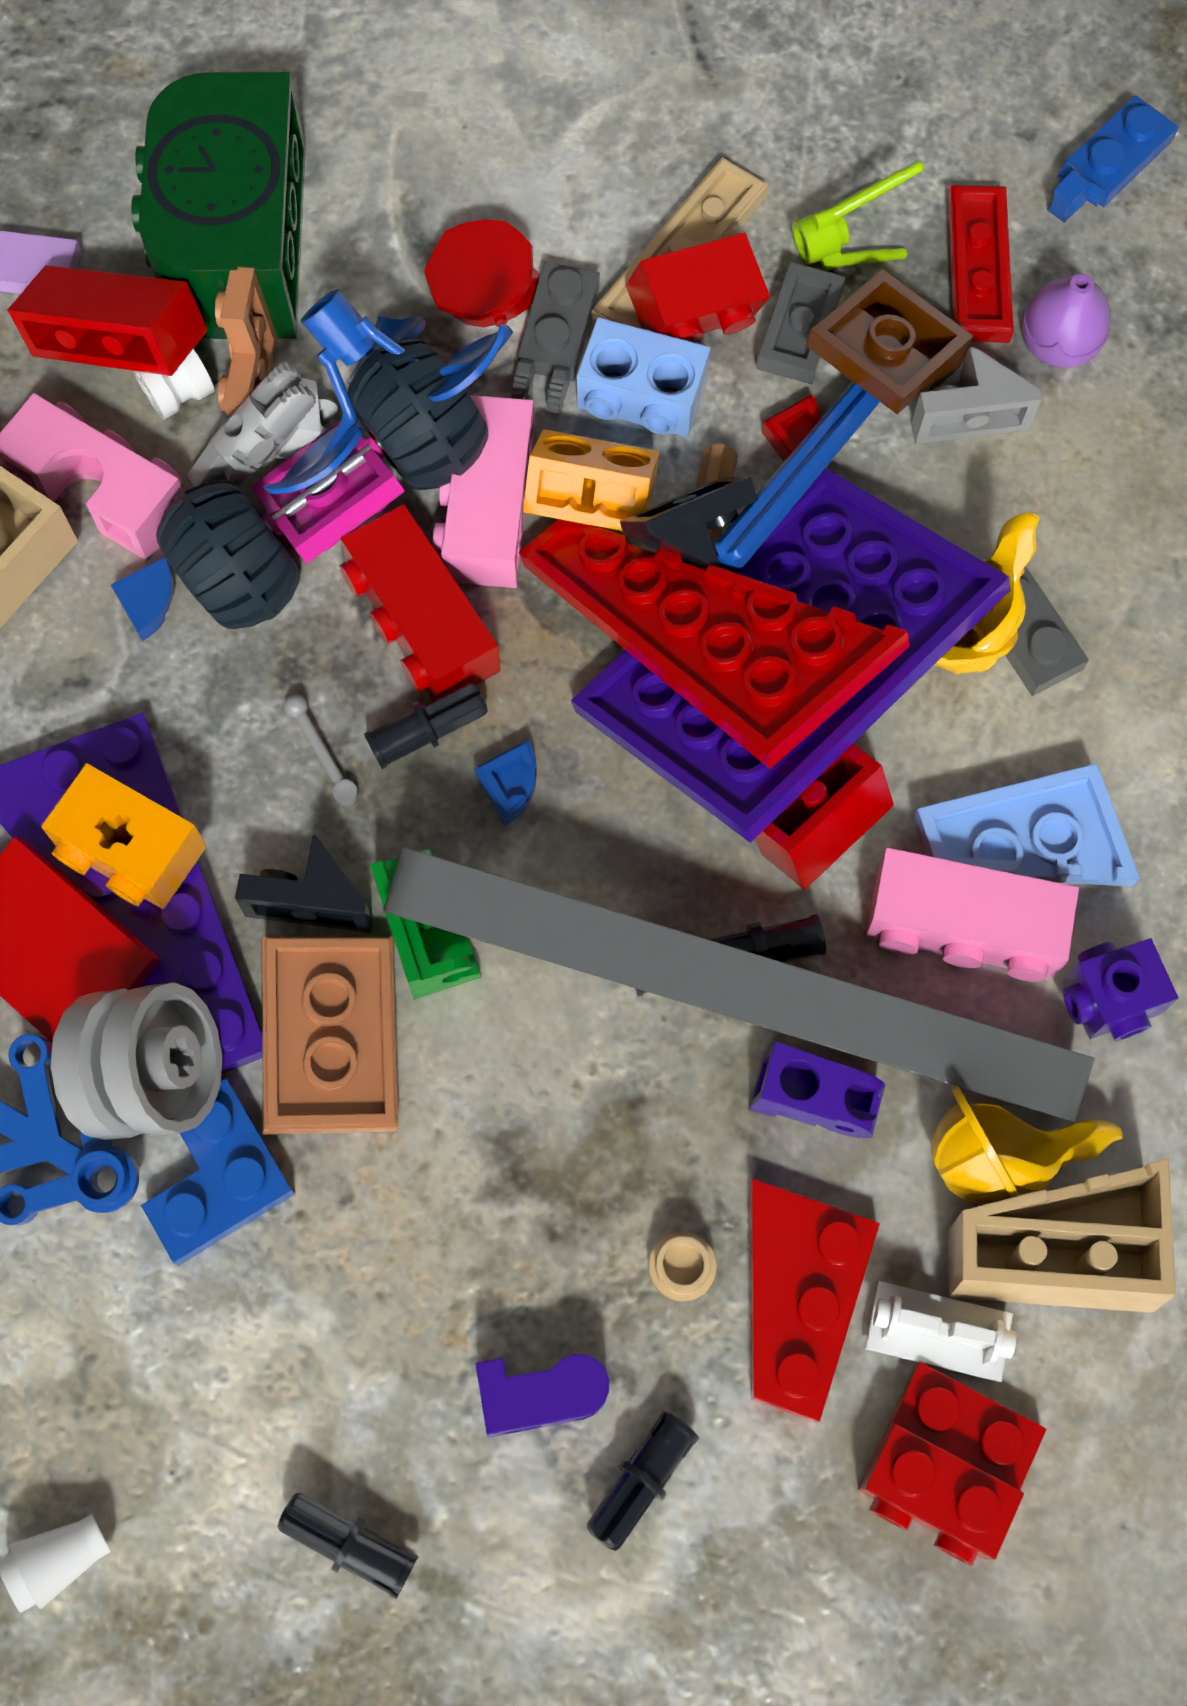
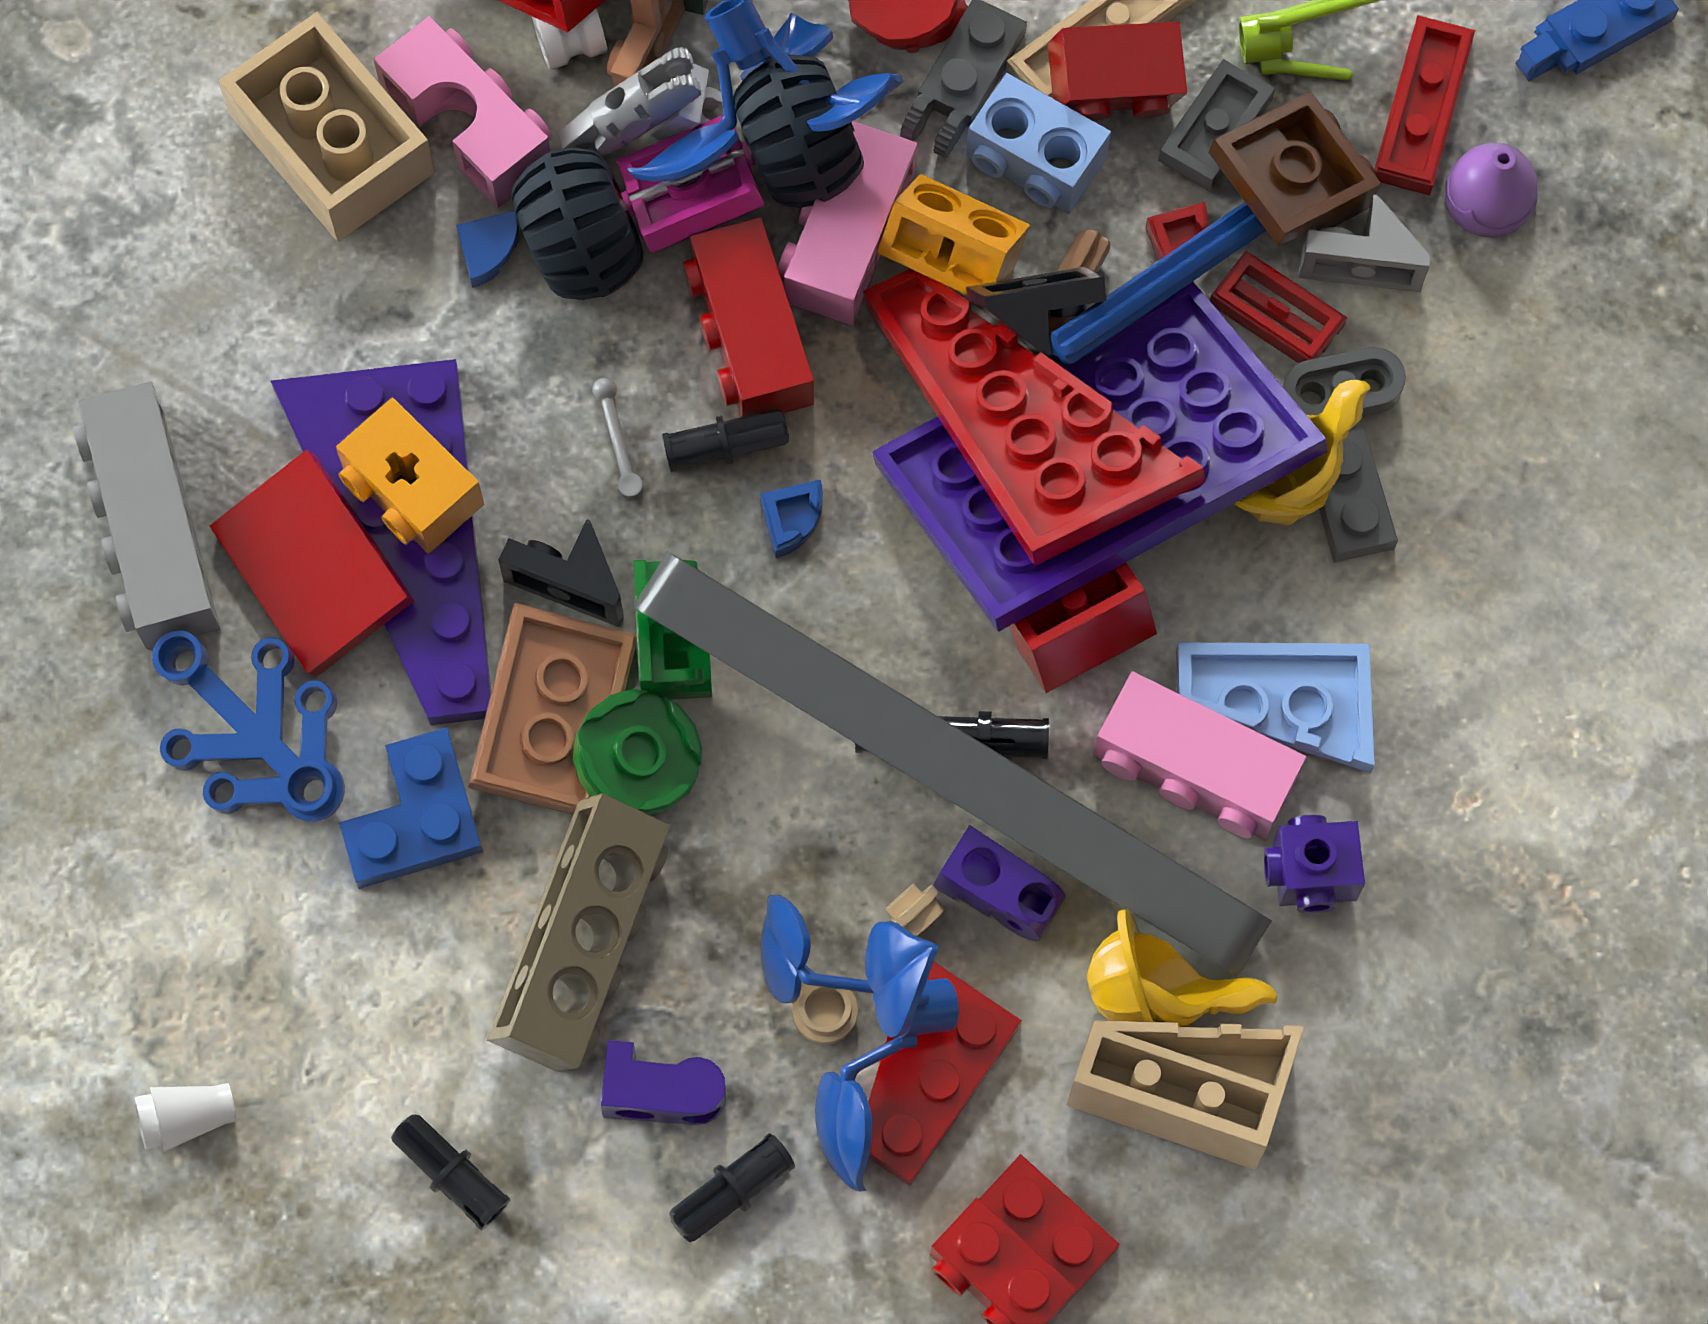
camera: 15 degrees right, 0 degrees up
light grey wheel [51,982,222,1140] -> none
white hinge [865,1281,1017,1382] -> none
none -> dark tan brick [487,793,670,1071]
none -> green tile [573,689,702,816]
none -> blue plant [761,894,959,1192]
none -> tan plate [885,884,945,936]
none -> red tile [1210,250,1347,363]
none -> dark grey plate [1283,347,1406,417]

